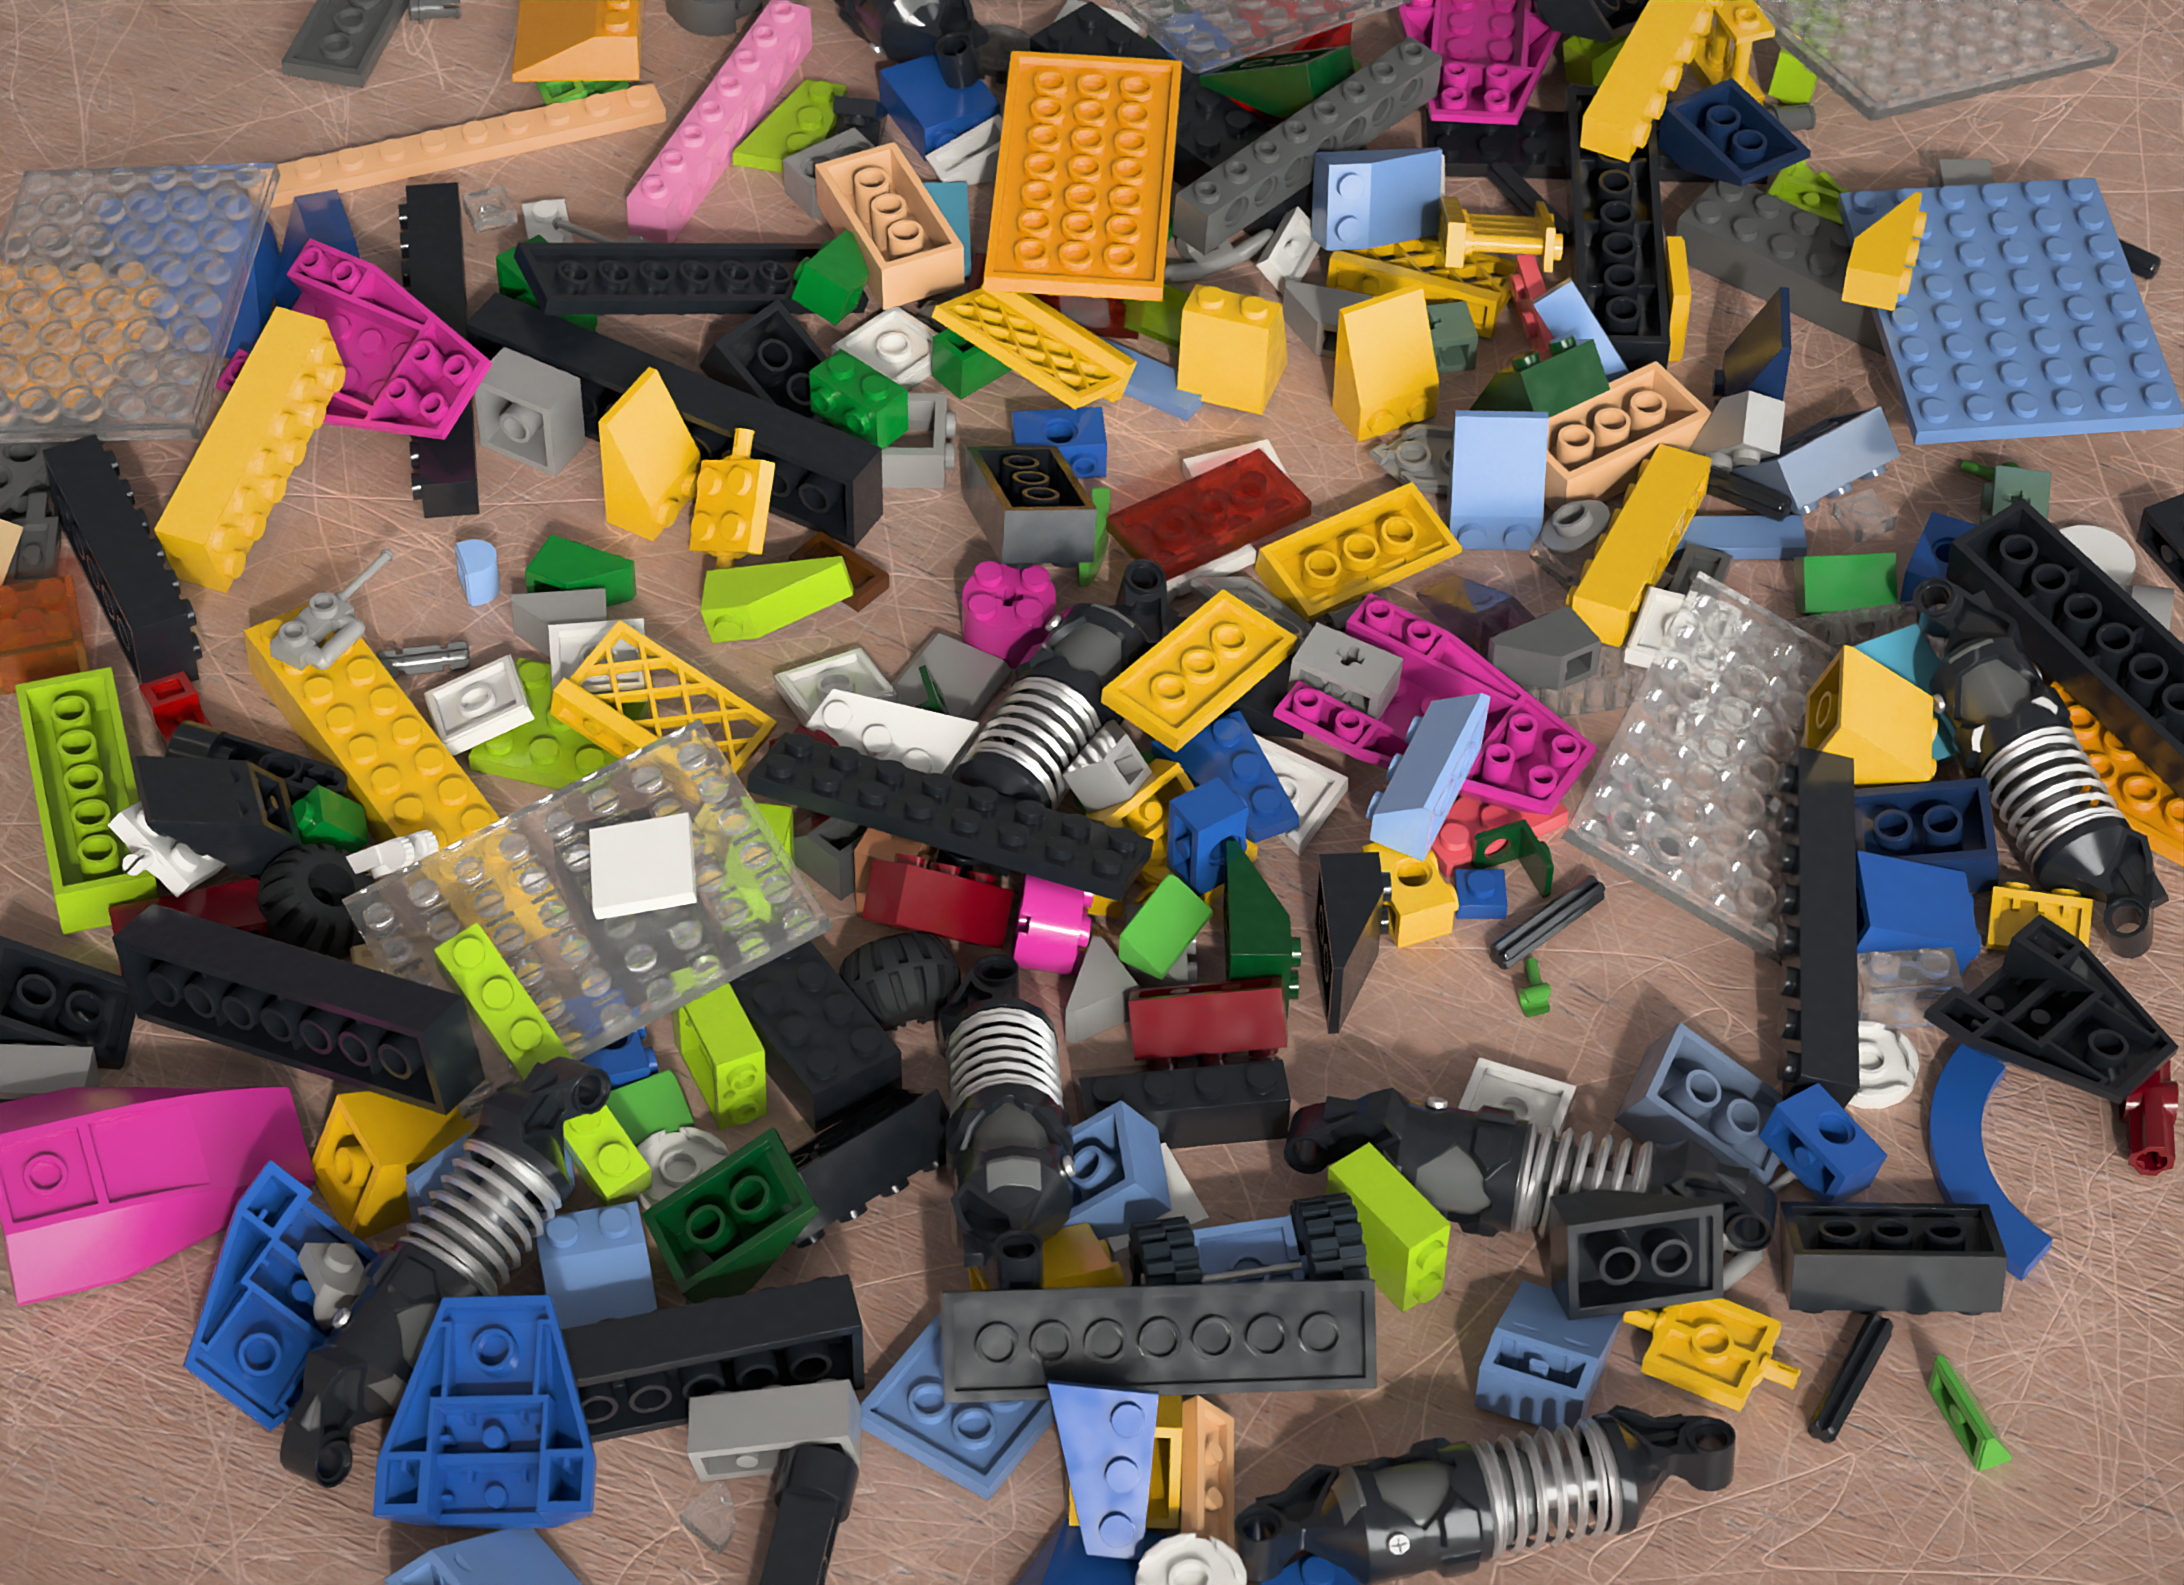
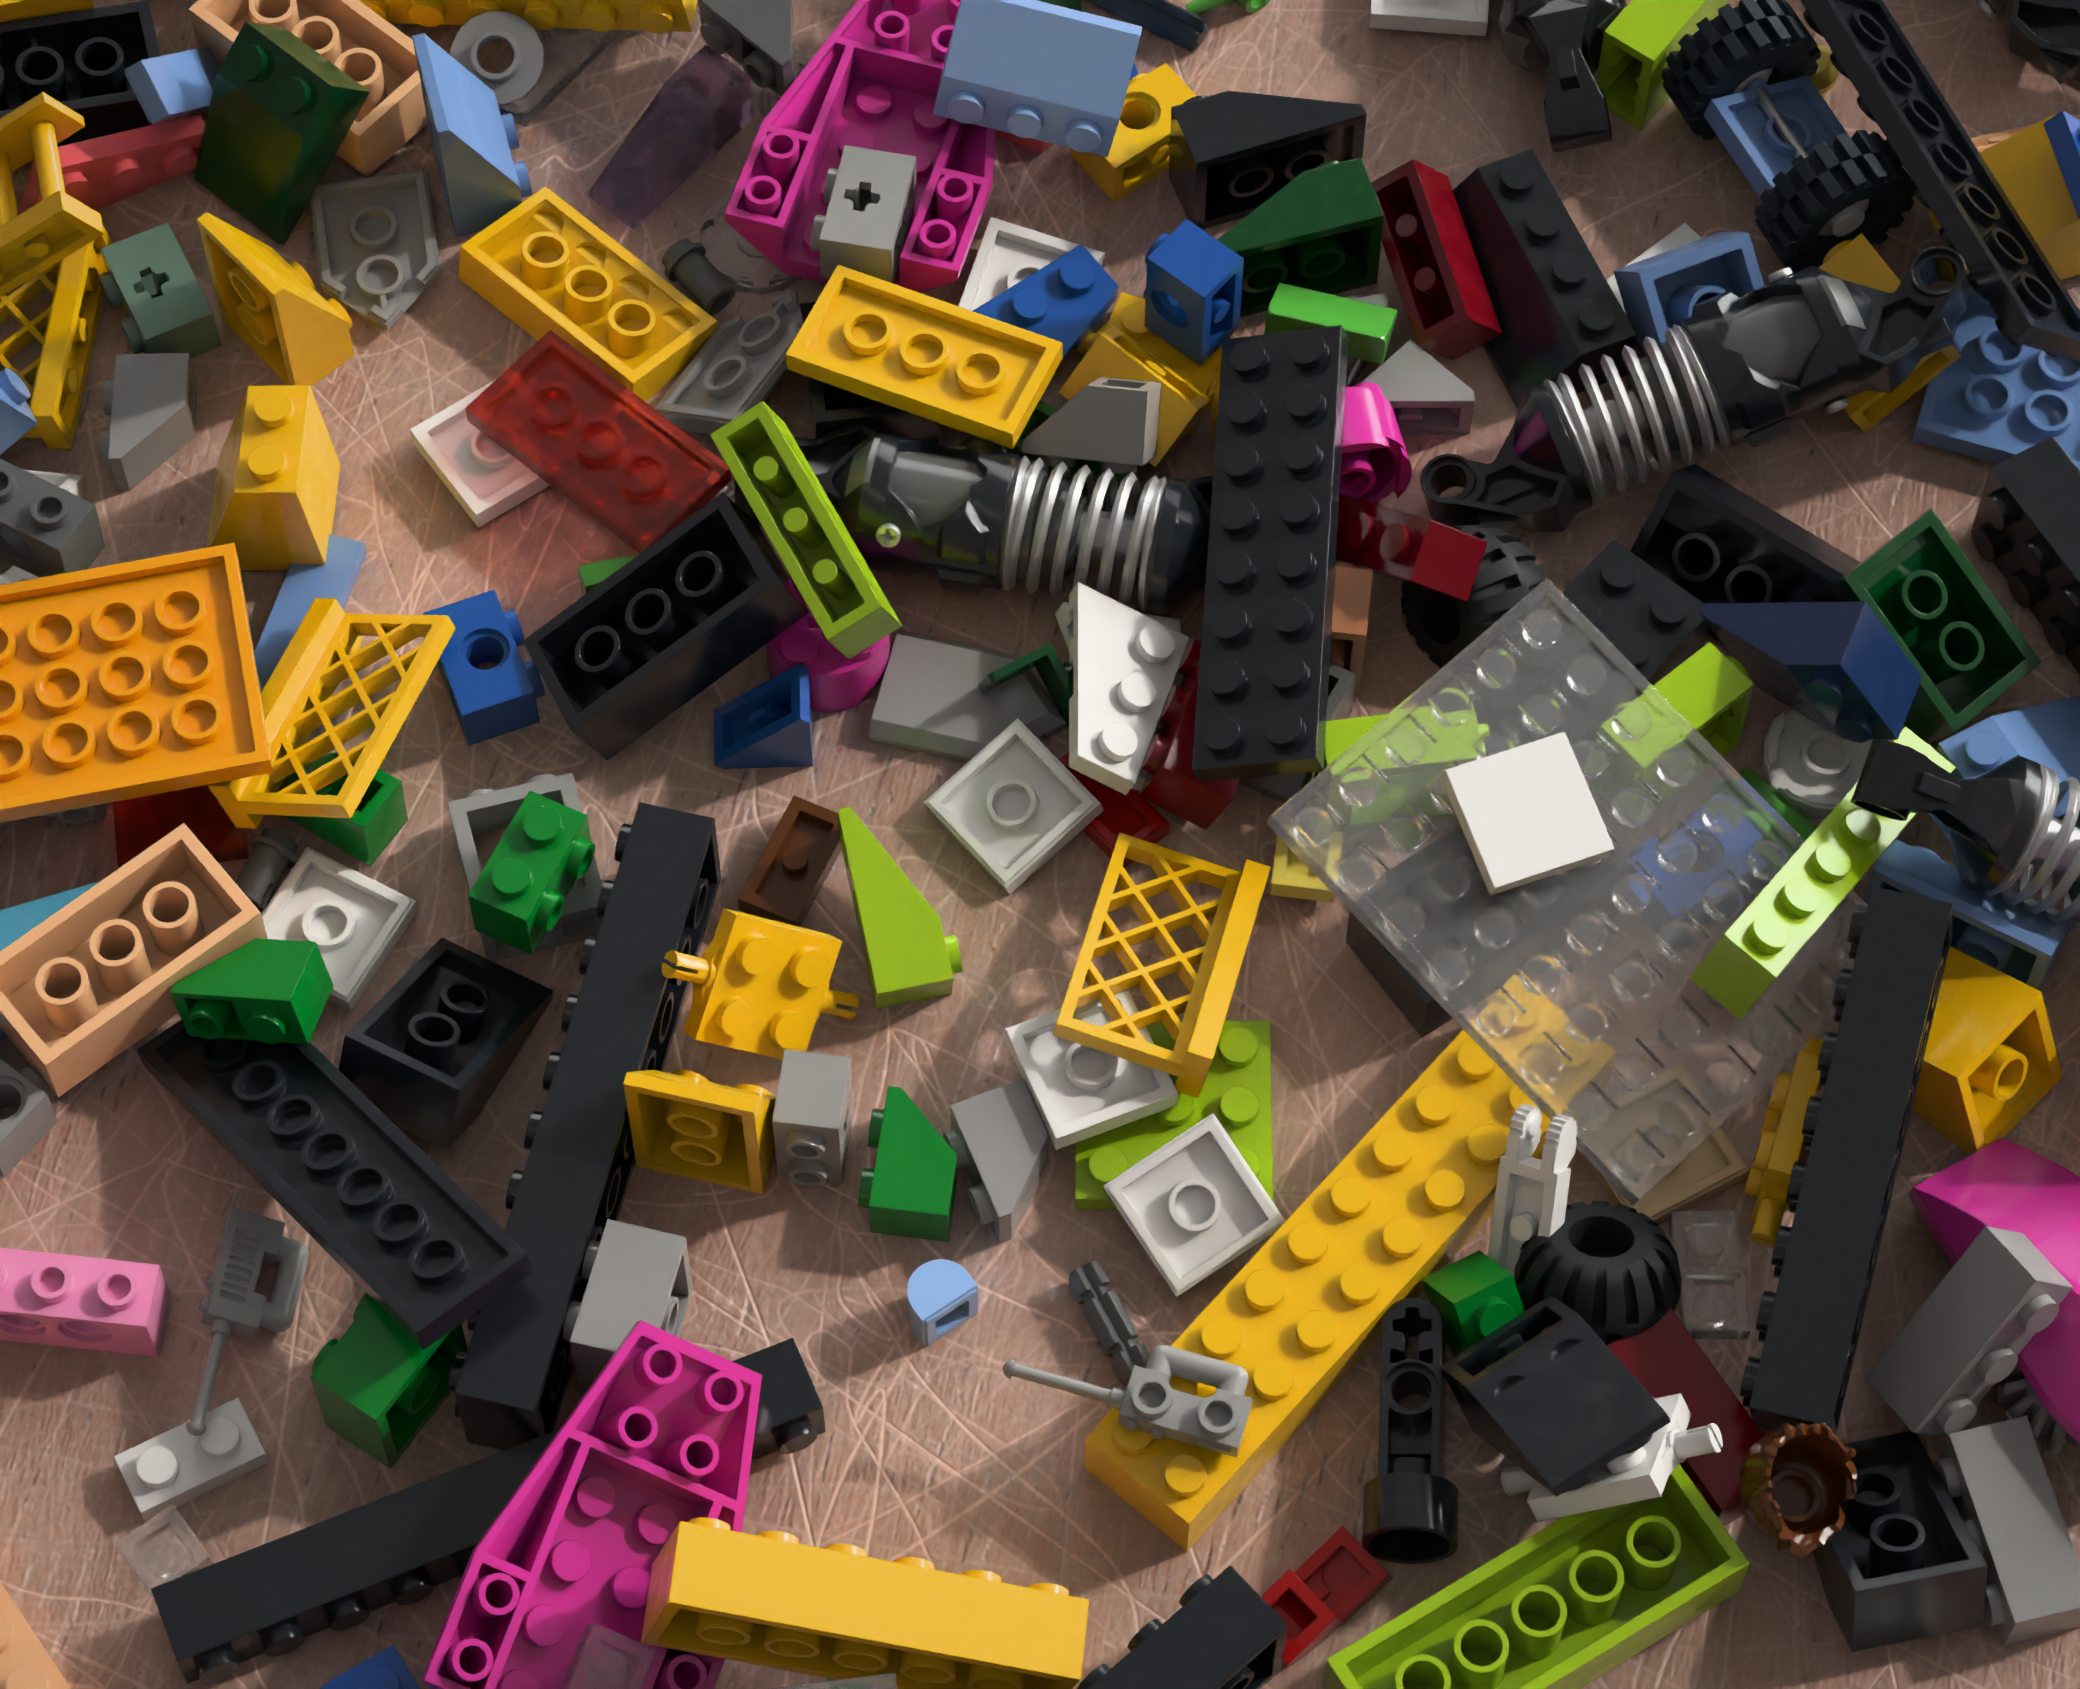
camera: 105 degrees left, 15 degrees up
none -> lime brick [710,401,902,659]
none -> blue slope [714,664,813,769]
none -> light grey brick [772,1049,854,1187]
none -> dark blue slope [1700,601,1922,743]
none -> reddish brown hair [1738,1422,1857,1559]
none -> light grey brick [1865,1226,2073,1437]

